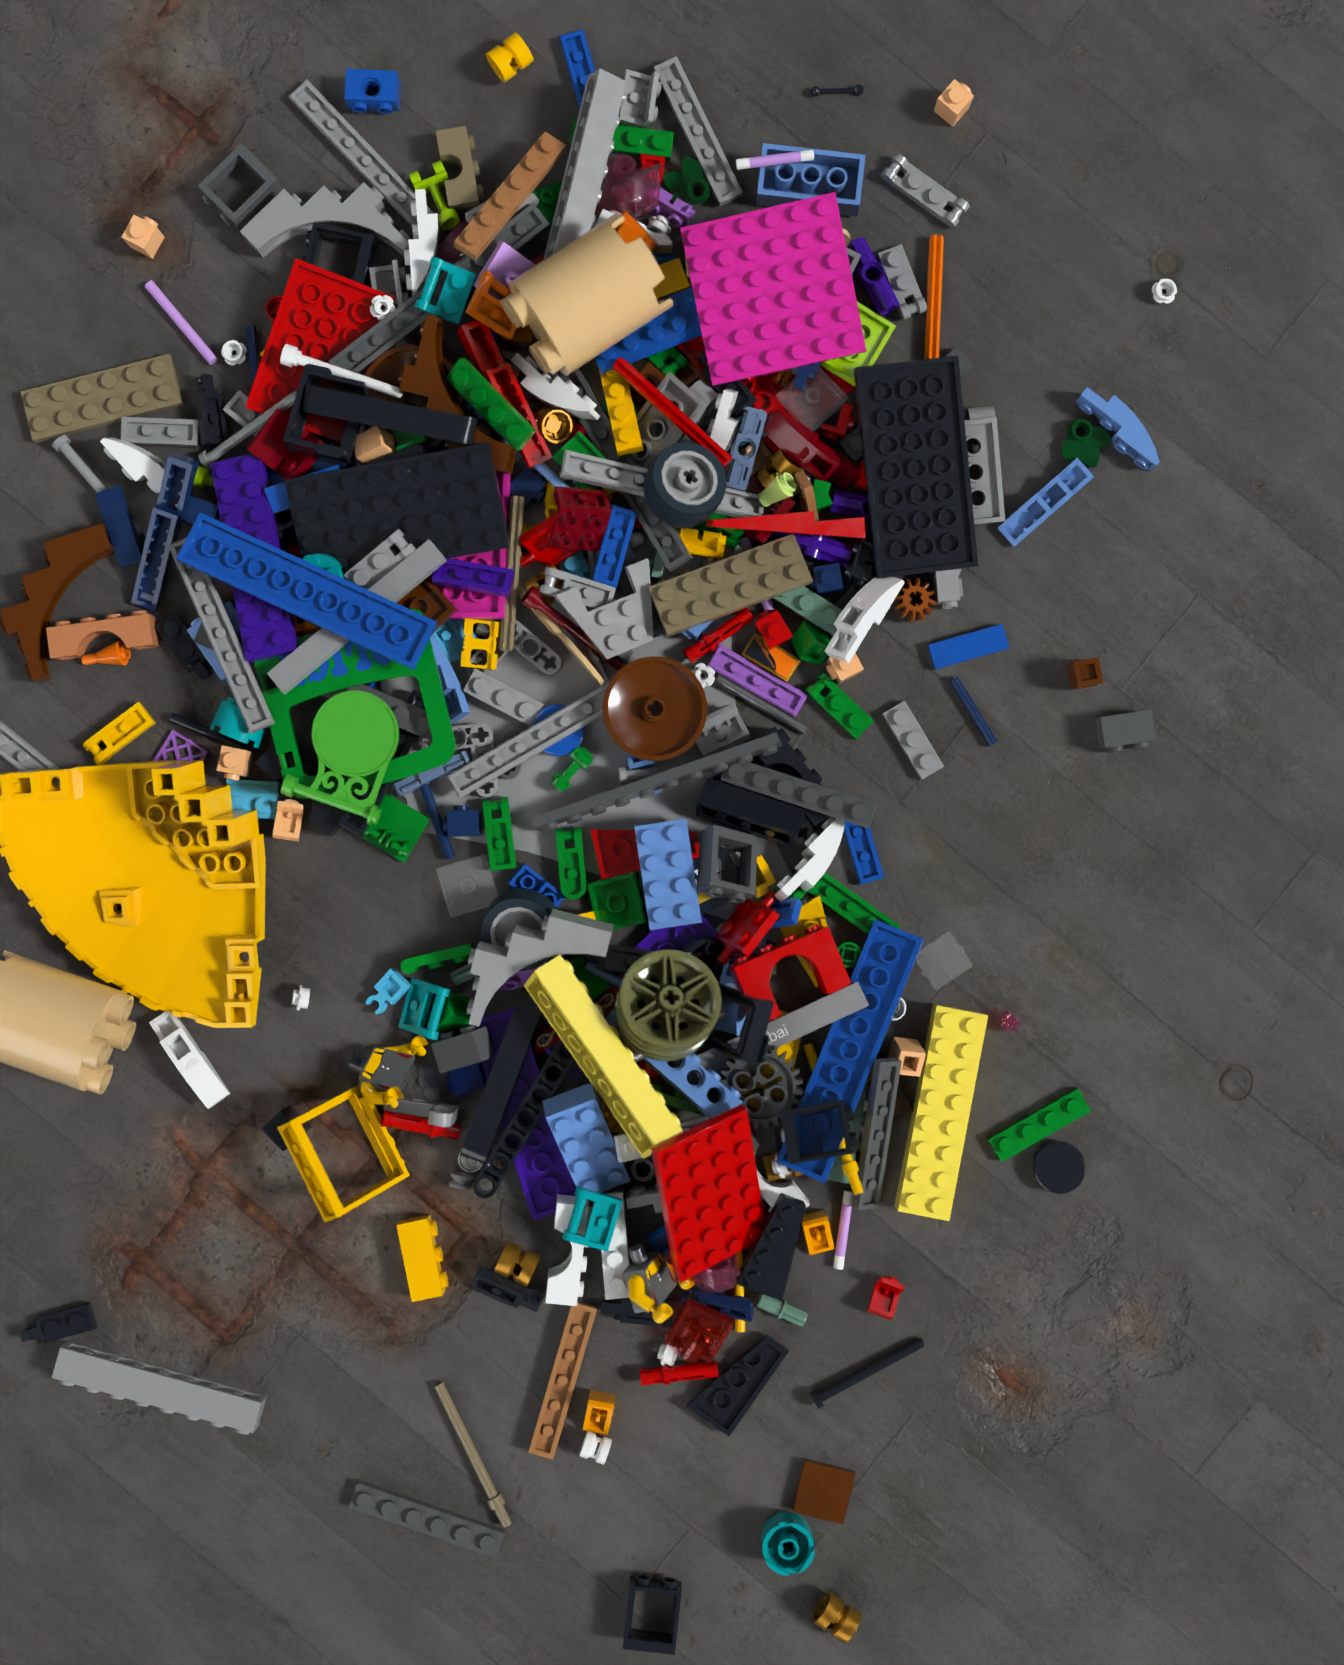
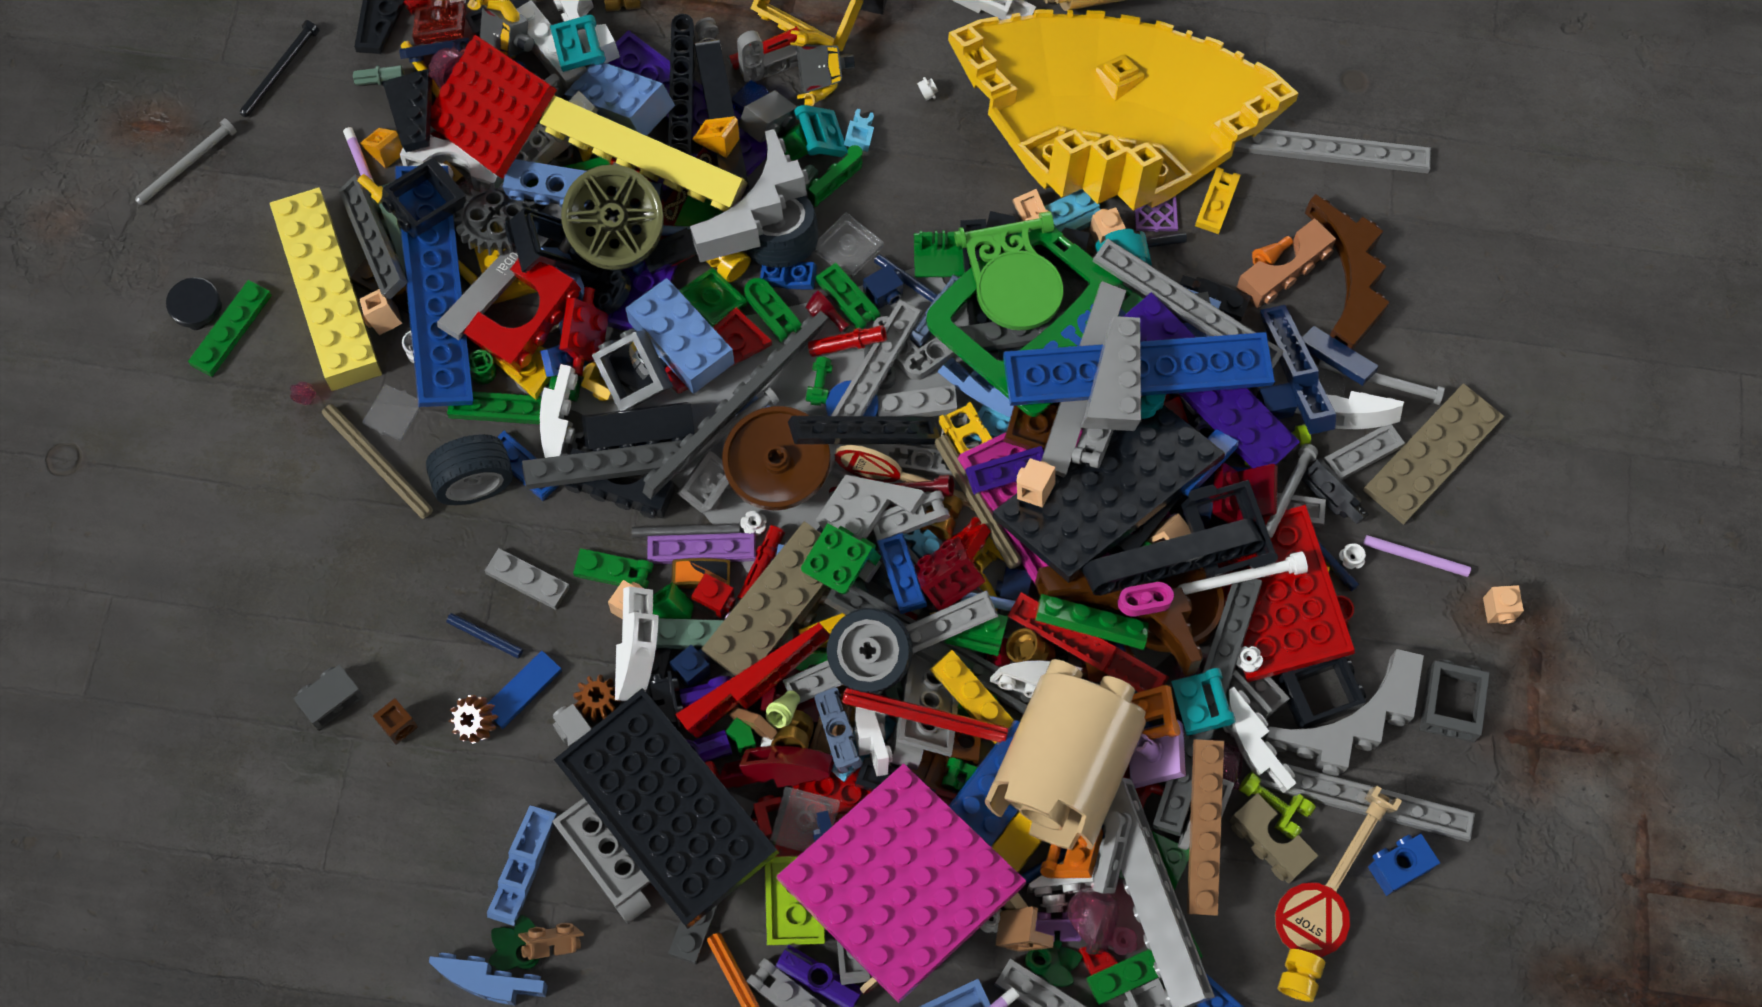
camera: 145 degrees right, 20 degrees down
red bracket [866,1276,905,1321] -> none
none -> light grey bar [135,118,237,205]
none -> dark tan axle [322,404,433,519]
none -> black wheel [426,434,513,506]
none -> dark orange gear [448,695,499,743]
none -> medium nougat hinge [518,923,584,960]
none -> light orange slope [693,116,740,158]
none -> black plate [788,416,940,444]
none -> green bracket [801,523,881,594]
none -> dark red bar [805,290,851,333]
none -> red pin [808,325,887,357]
none -> medium nougat panel [996,906,1054,952]
none -> light nougat brick [1016,458,1056,508]
none -> light grey wedge [1081,316,1141,431]
none -> light grey plate [1093,811,1132,894]
none -> dark pink plate [1118,582,1174,616]
none -> piece [1275,786,1402,957]

